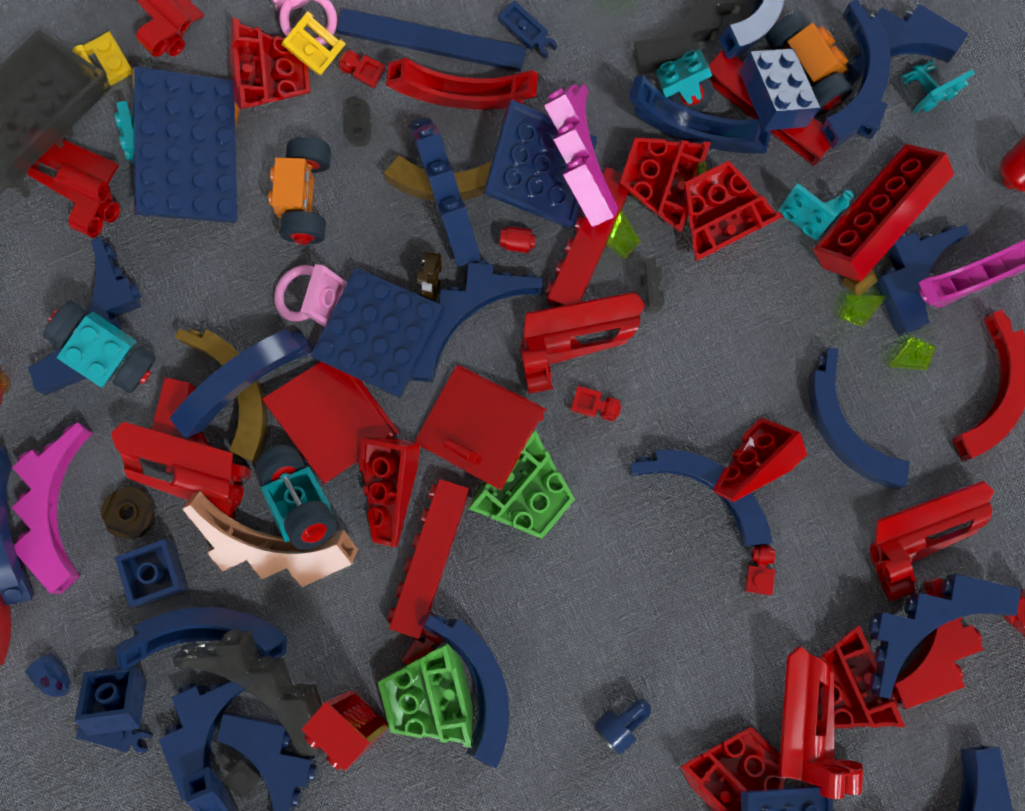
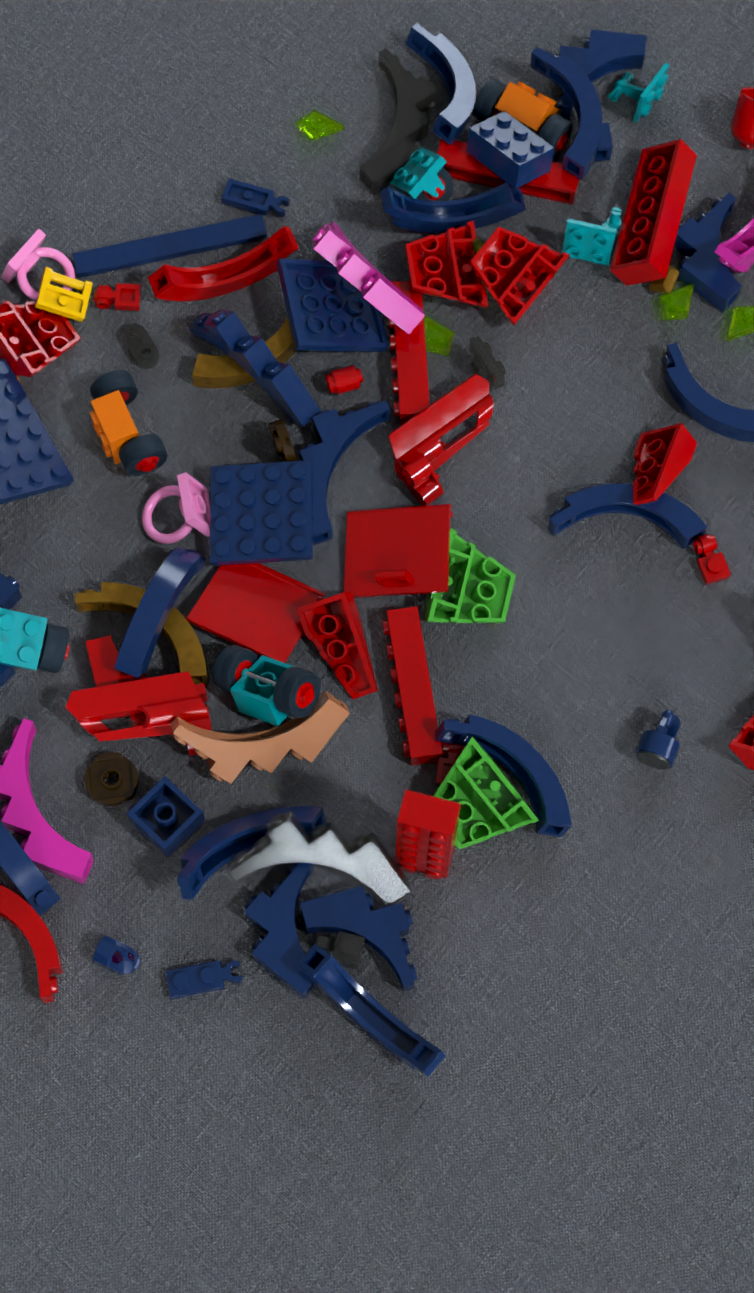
camera: 30 degrees left, 10 degrees down
dark blue brick [75,665,147,736] -> none
red plate [571,386,622,421] -> none

